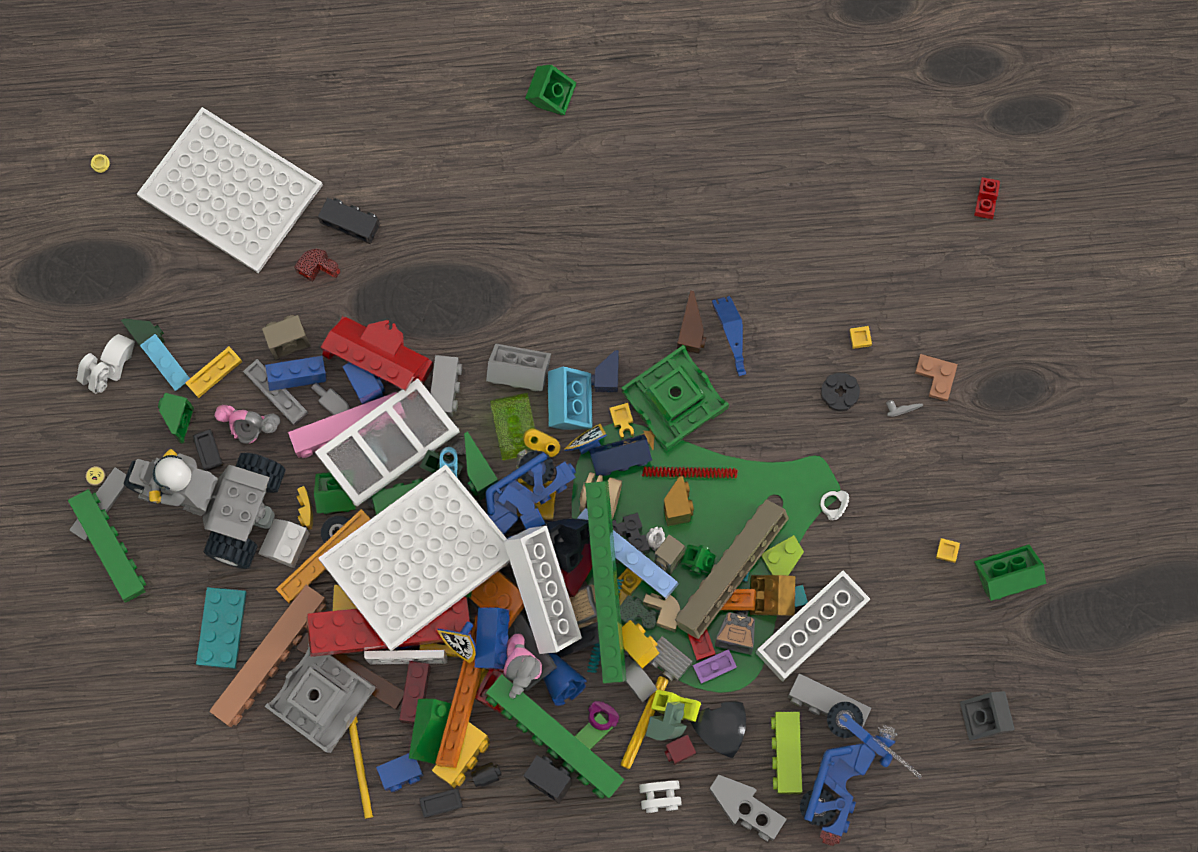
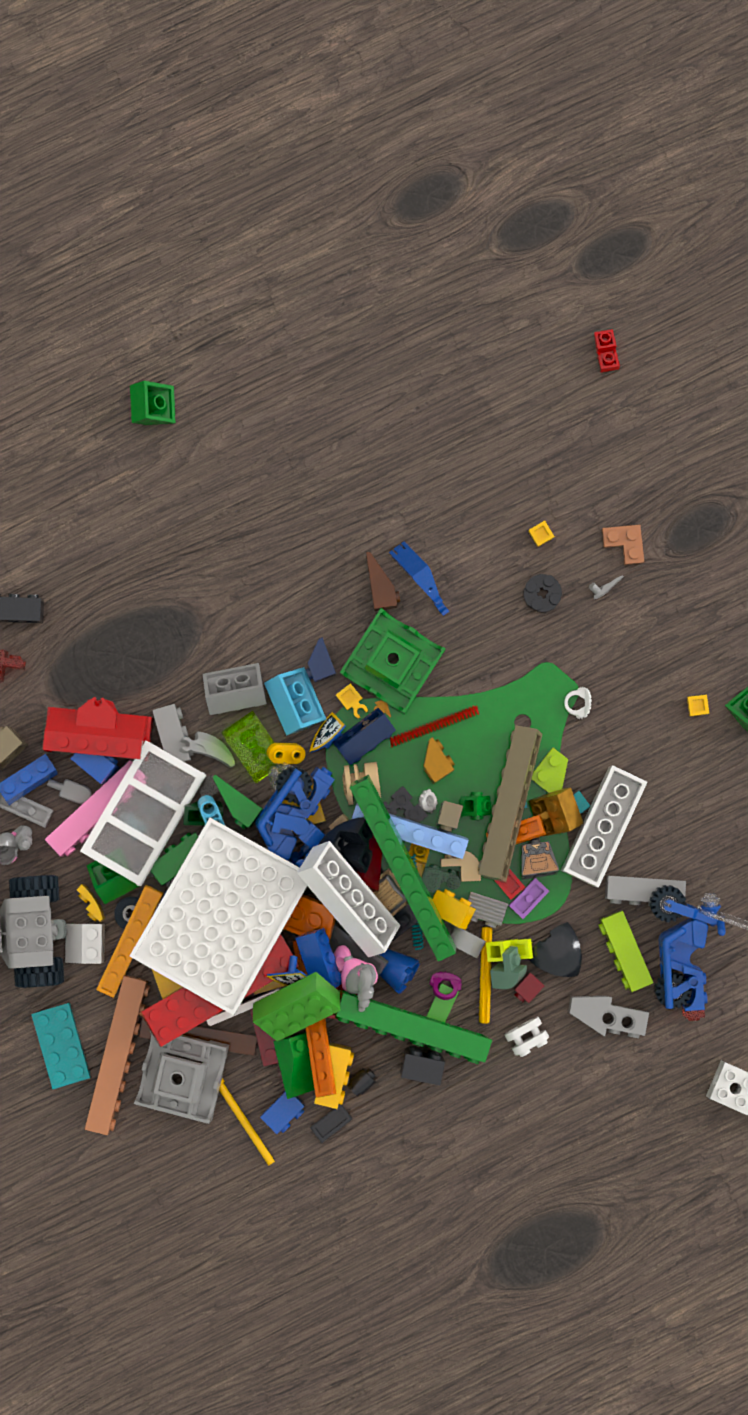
camera: 30 degrees left, 10 degrees up
none -> light grey piece [179,731,235,768]
none -> bright green brick [253,972,340,1041]

